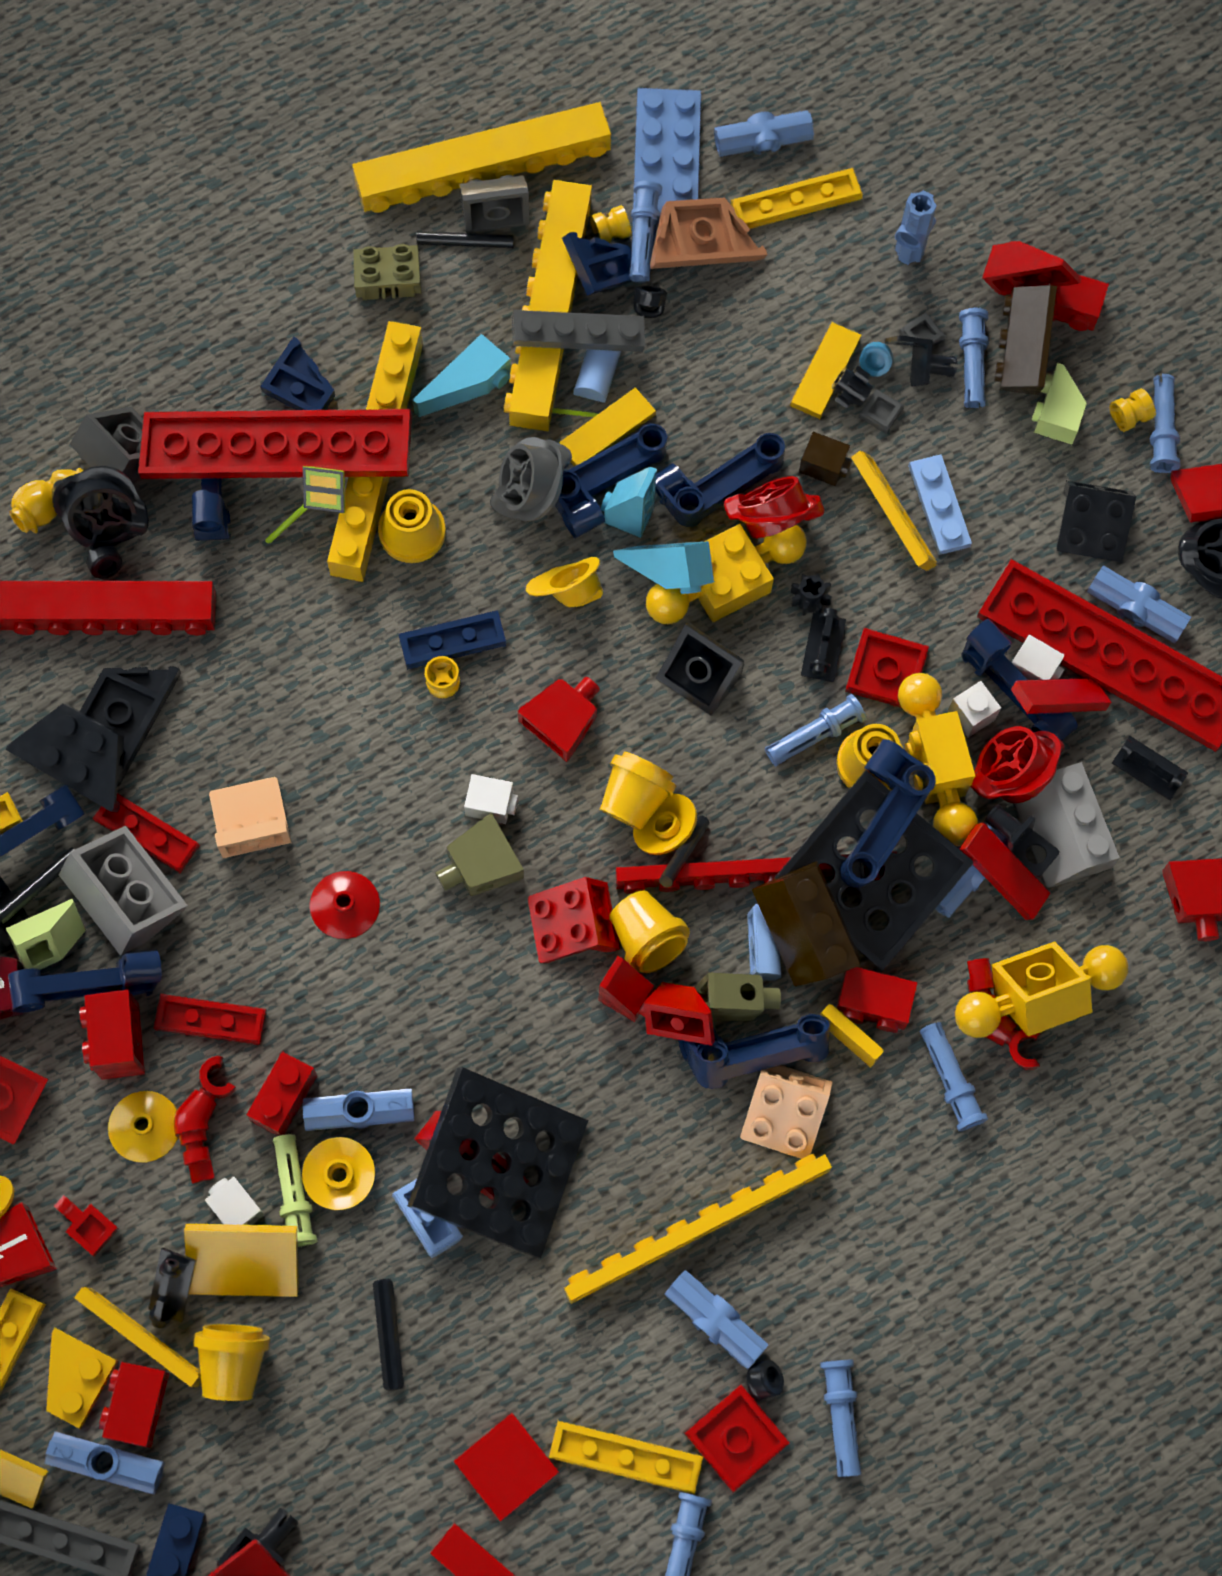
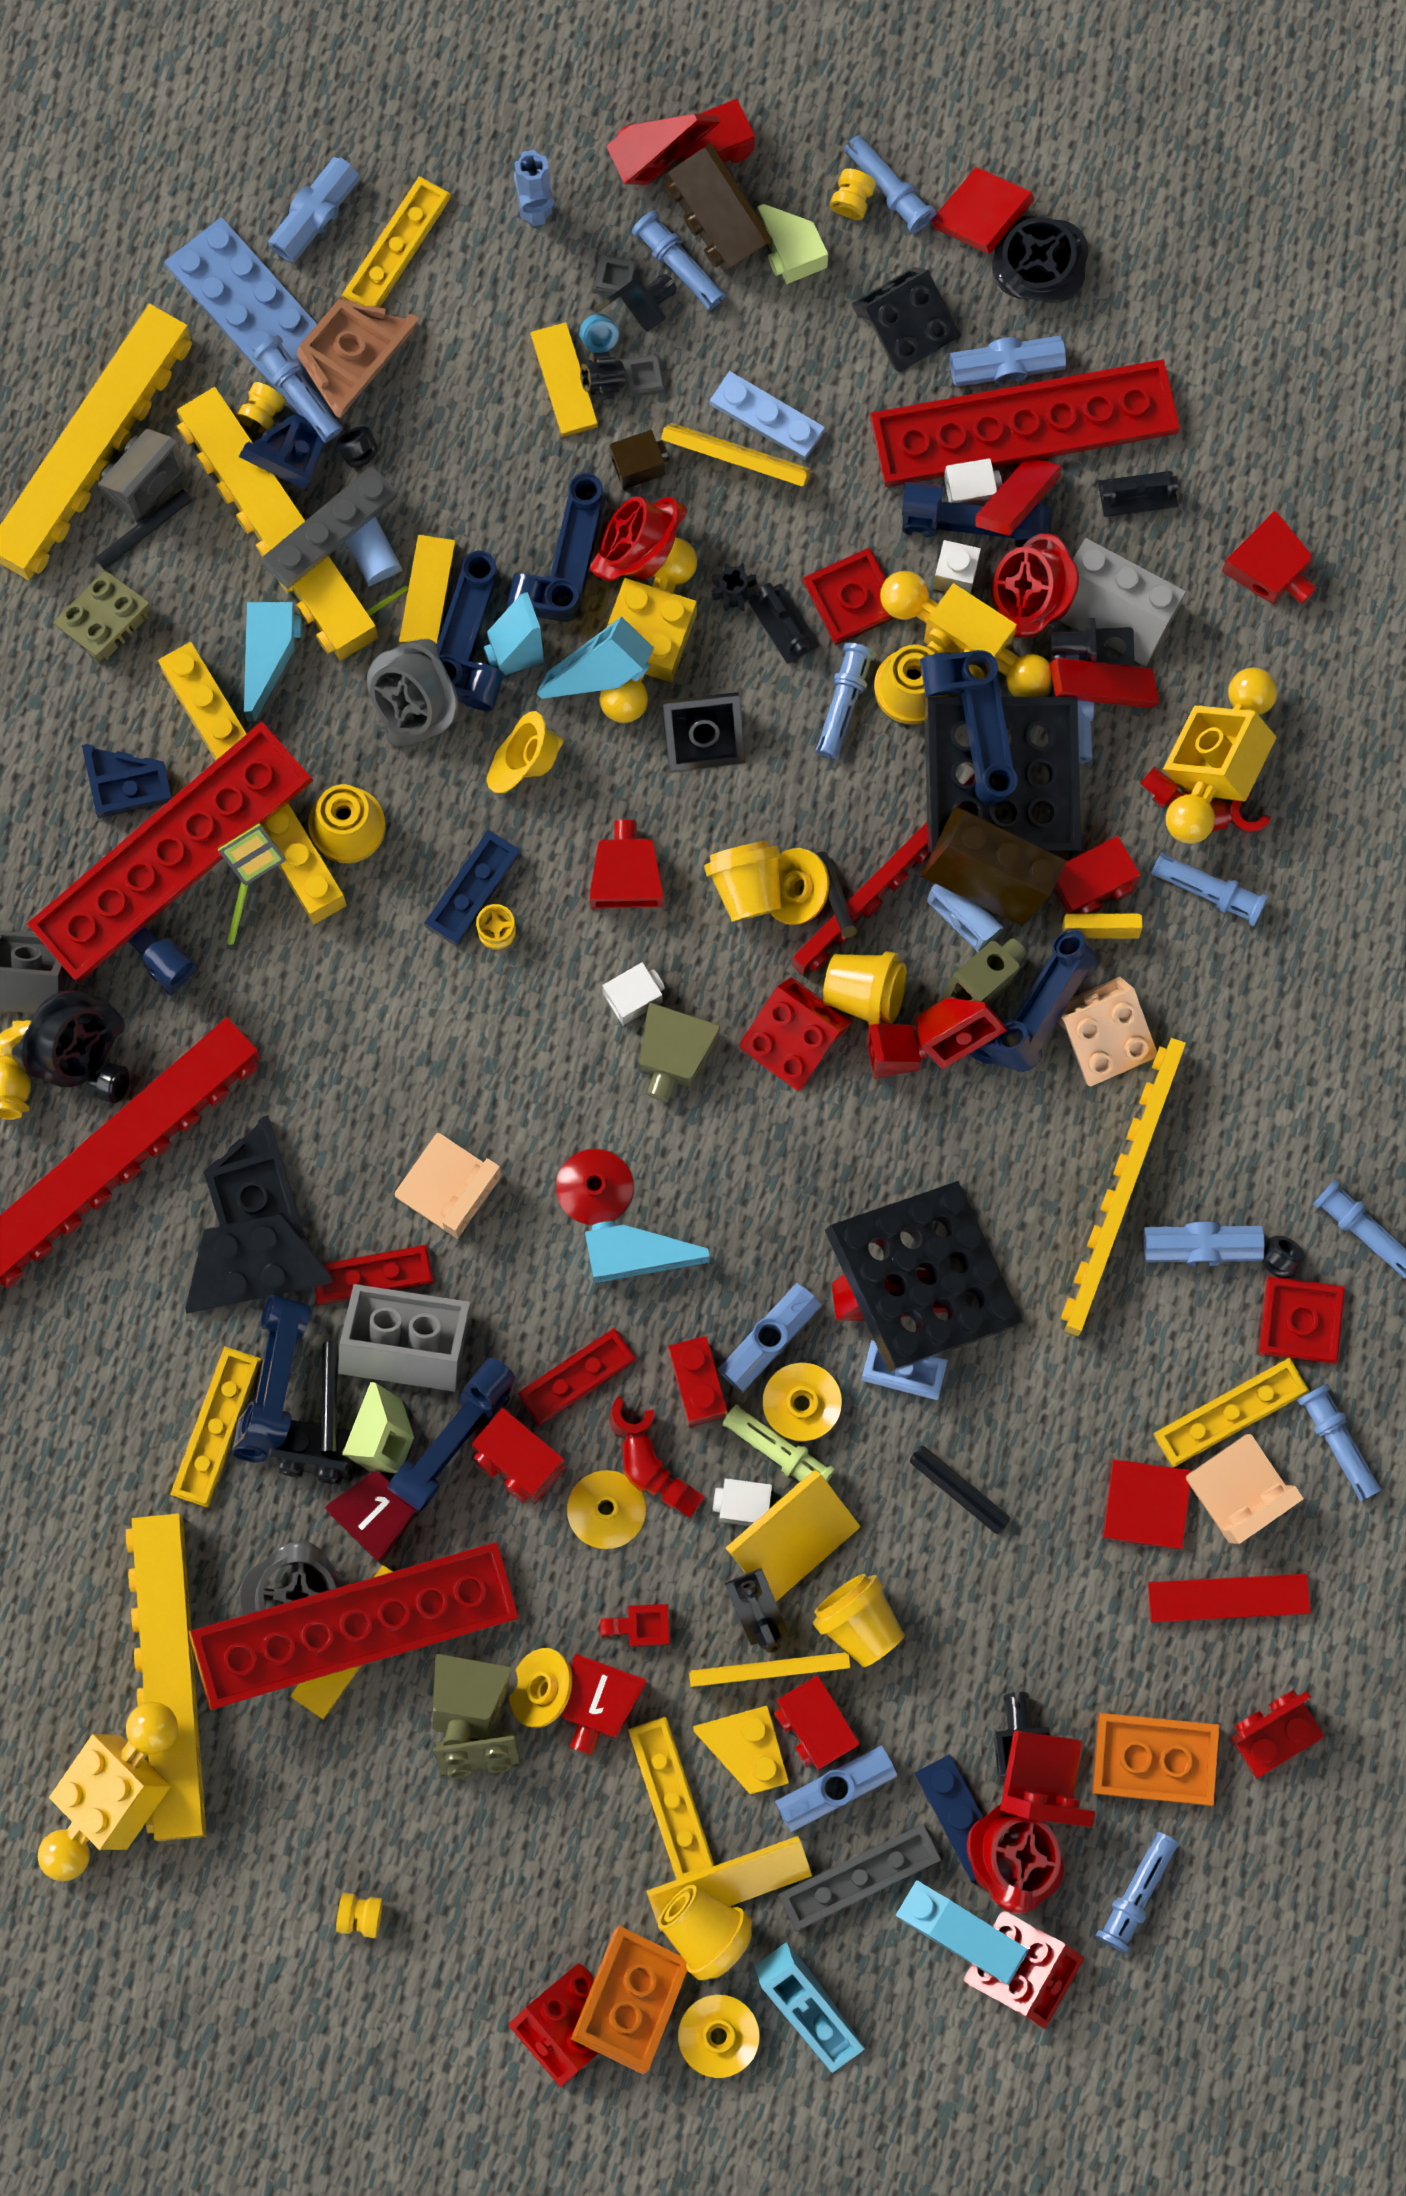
camera: 40 degrees left, 5 degrees up
none -> medium azure slope [585,1221,709,1283]
none -> light nougat bracket [1186,1434,1304,1544]

